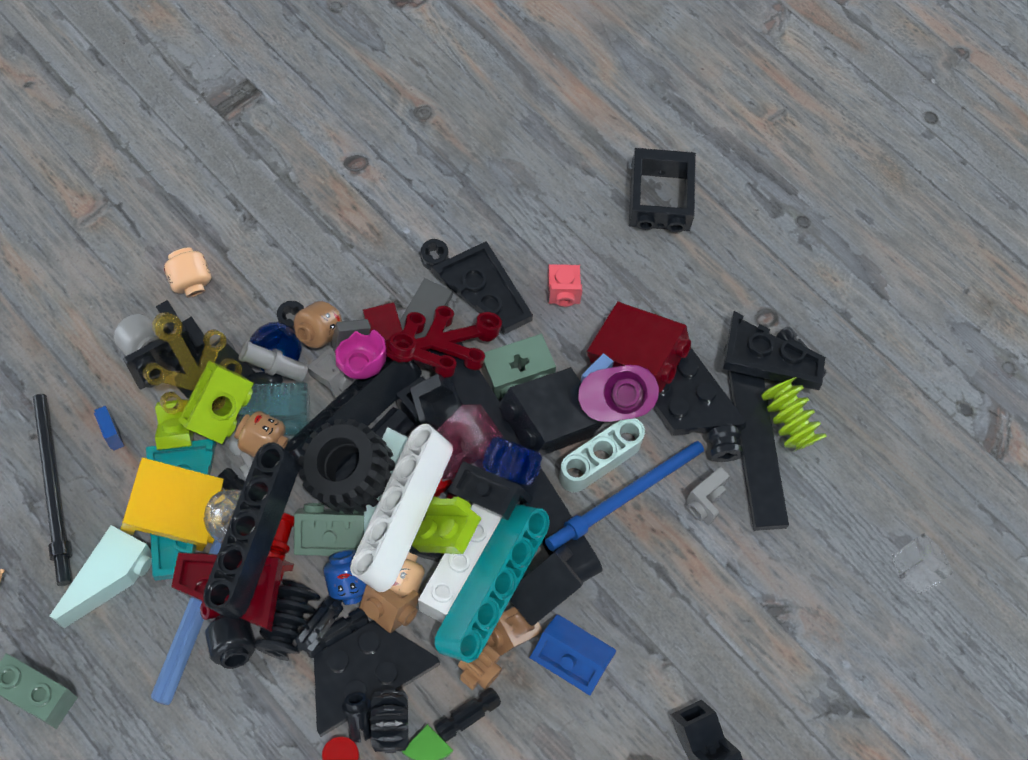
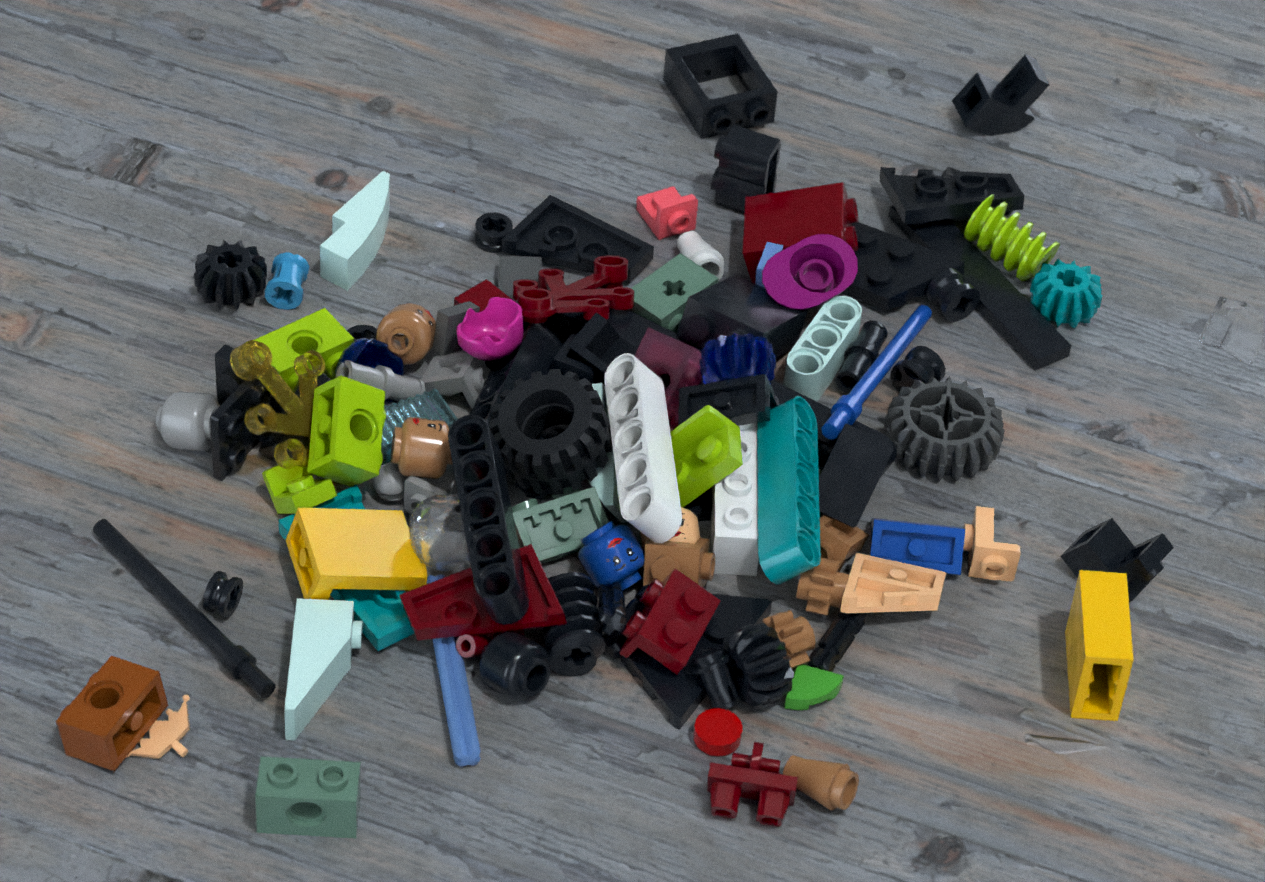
camera: 25 degrees left, 20 degrees down
blue tile [94,406,124,451] -> none
light nougat head [164,247,211,298] -> none
light grey bracket [686,467,730,525] -> none
none -> black gear [194,240,267,311]
none -> black bush [203,571,243,618]
none -> lime brick [251,308,354,398]
none -> dark azure bush [265,252,309,310]
none -> light aqua slope [320,171,390,291]
none -> dark red bracket [619,569,721,674]
none -> white cone [677,231,724,281]
none -> black brick [711,125,781,213]
none -> medium nougat gear [762,610,816,669]
none -> black pin [835,320,888,394]
none -> light nougat wing [840,553,946,613]
none -> dark grey gear [884,376,1005,482]
none -> black wheel [890,346,946,393]
none -> black brick [952,54,1050,136]
none -> light nougat bracket [963,506,1021,582]
none -> teal gear [1030,259,1103,329]

